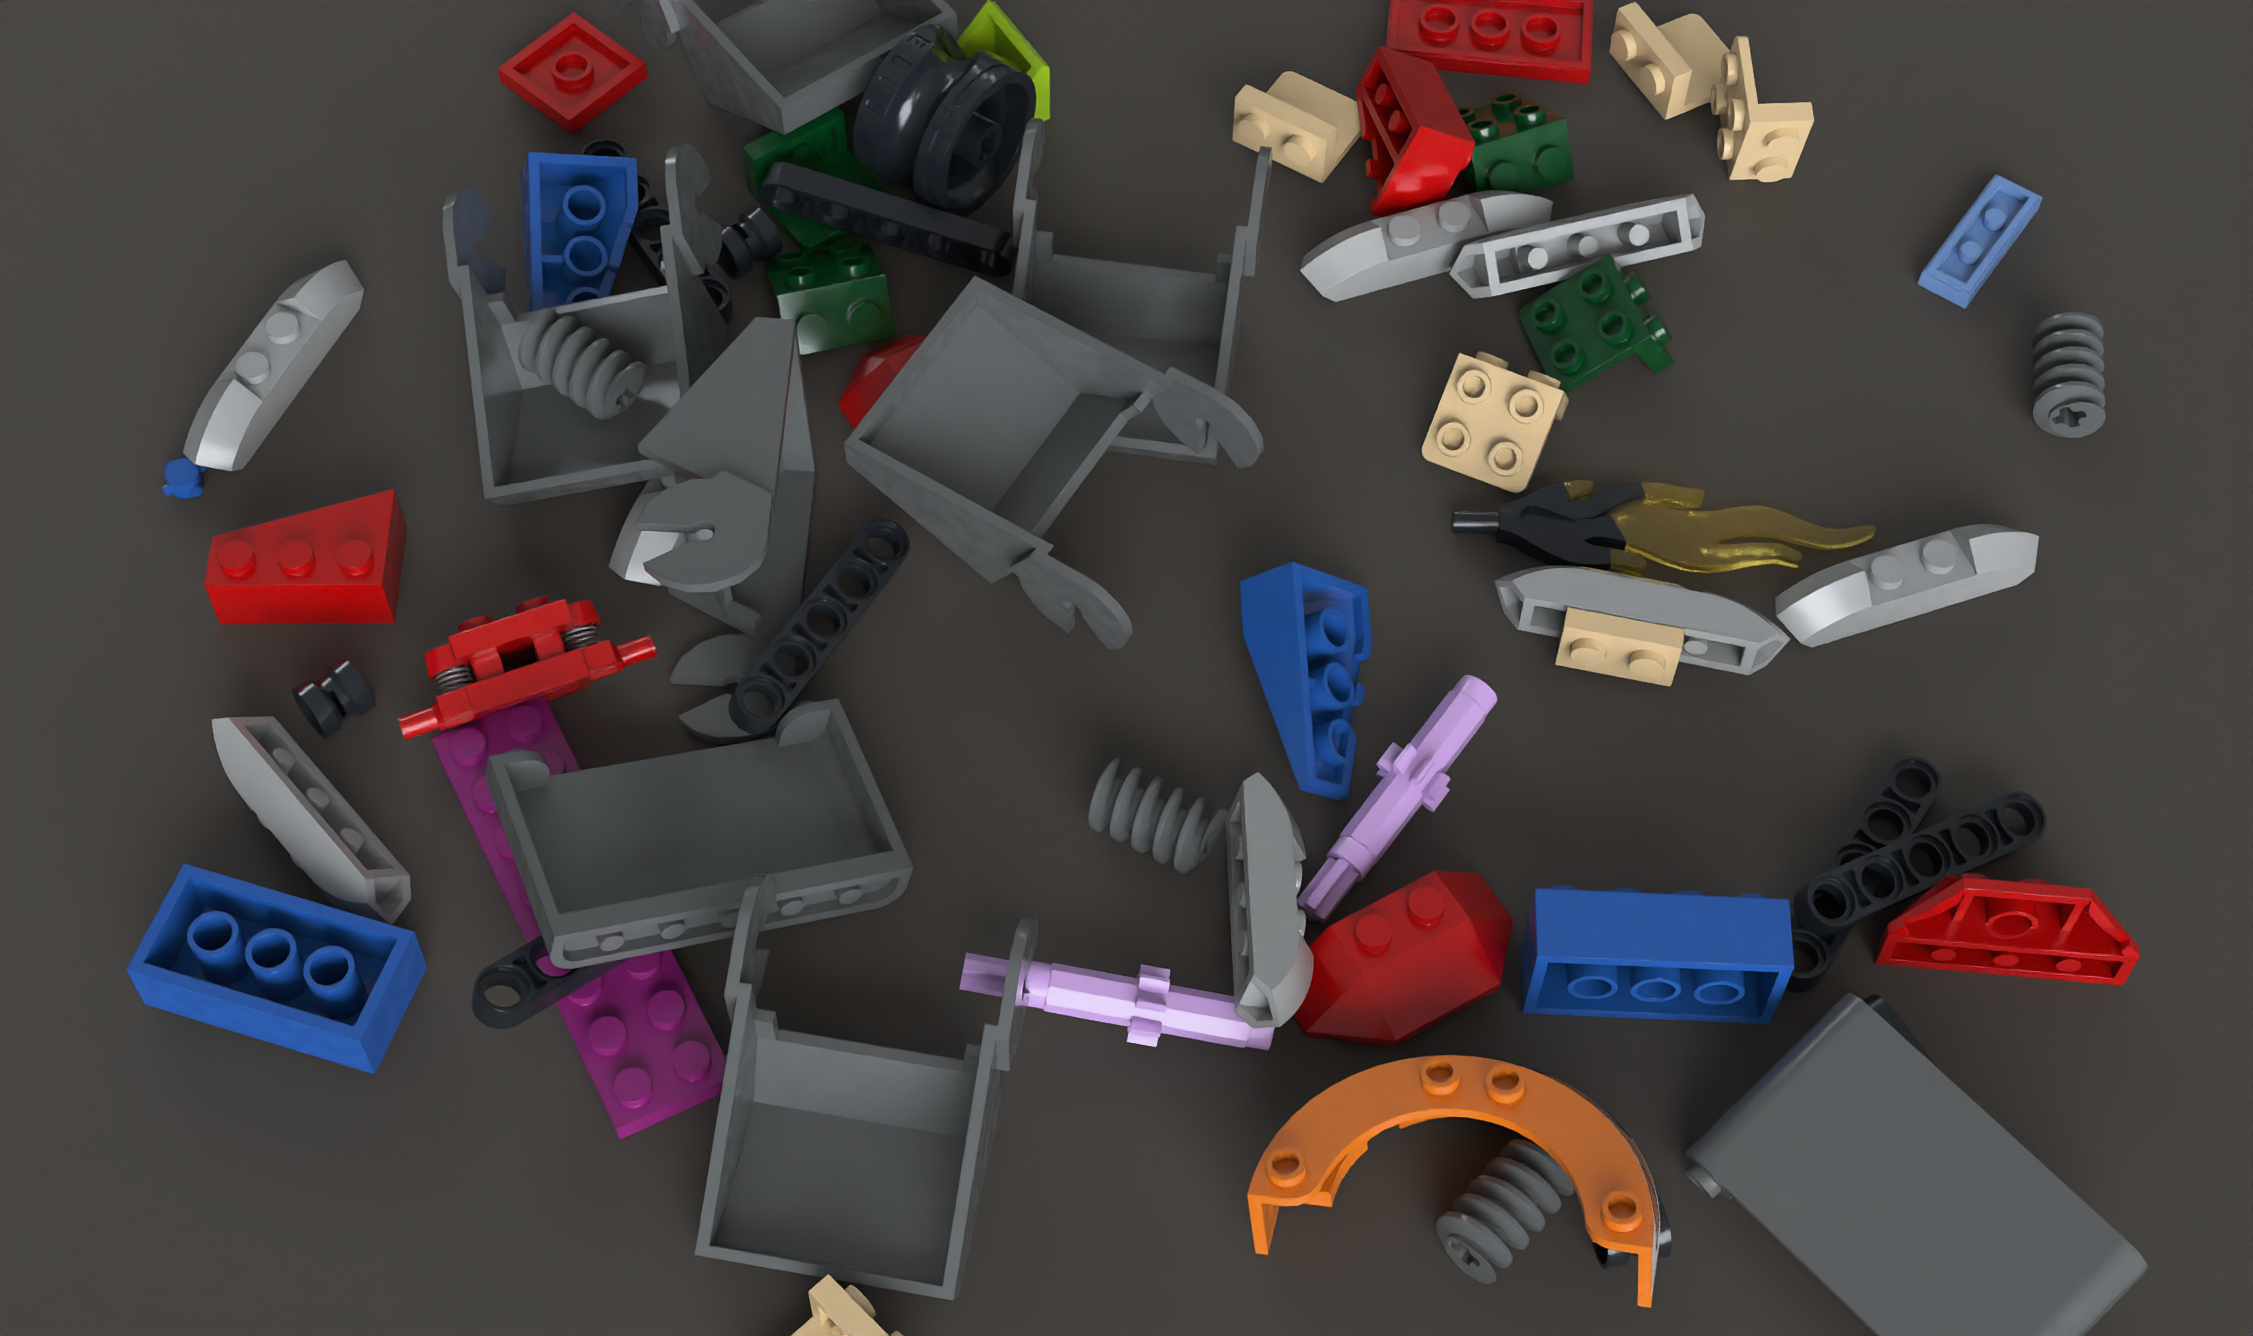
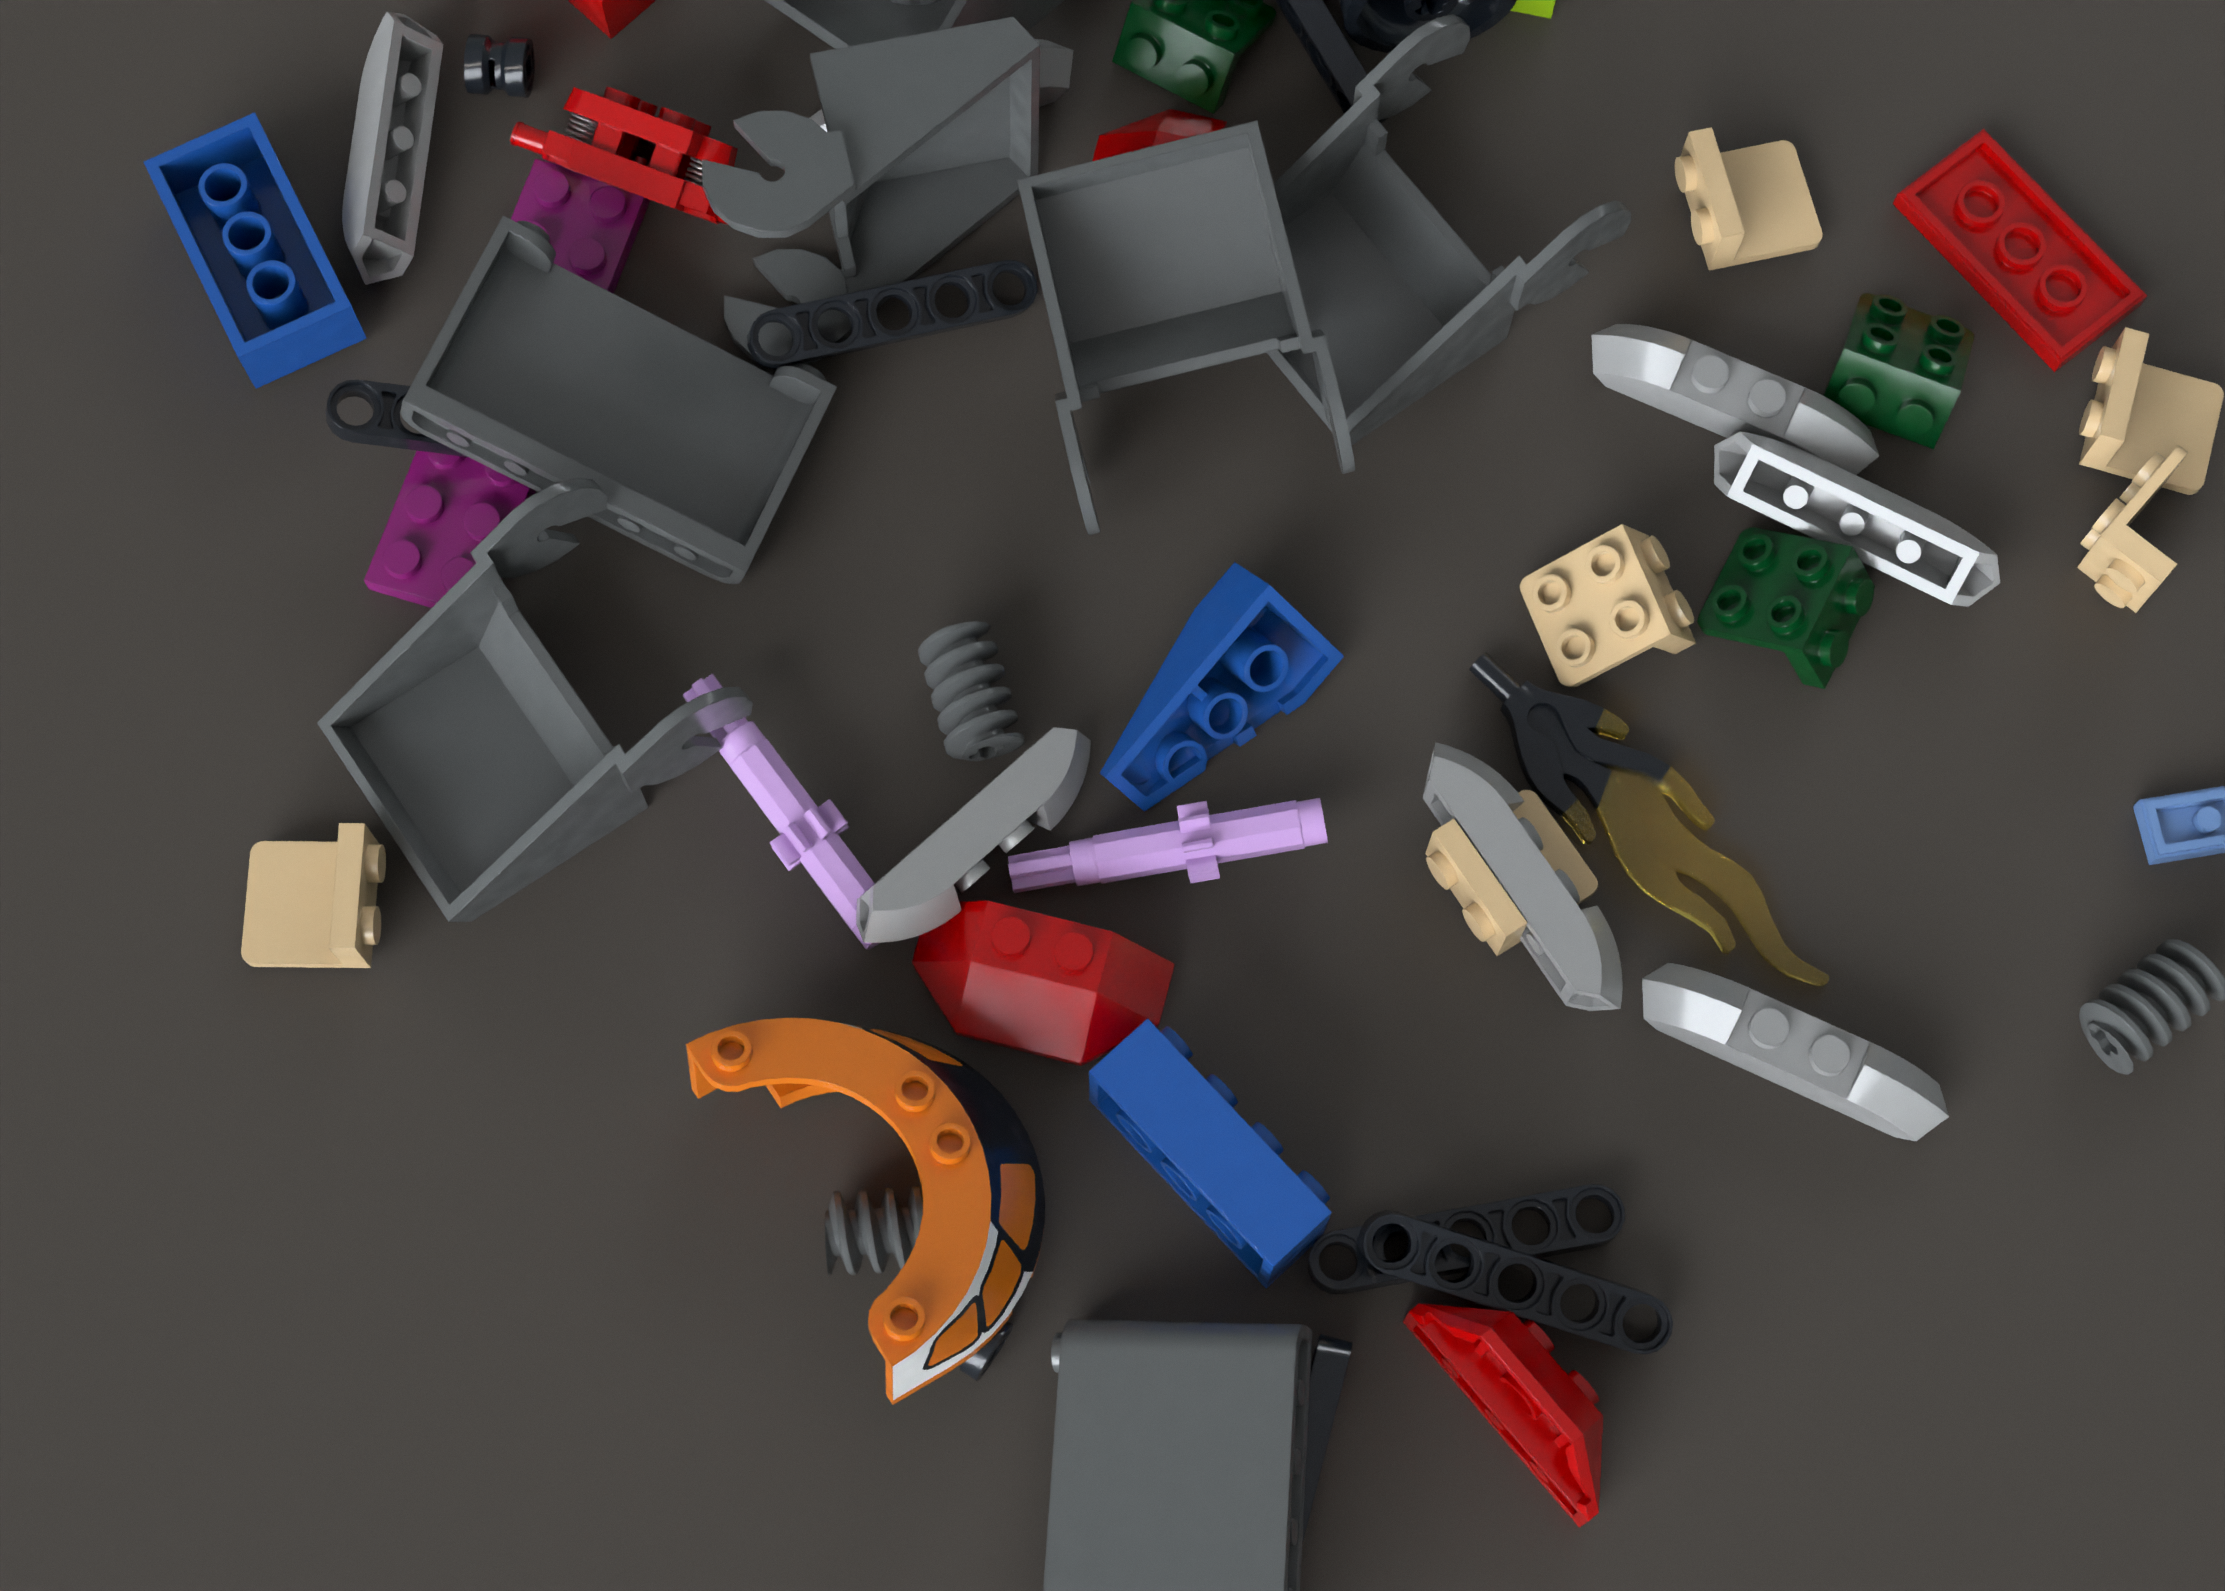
camera: 45 degrees right, 15 degrees up
red wedge [1356,45,1476,218] -> none

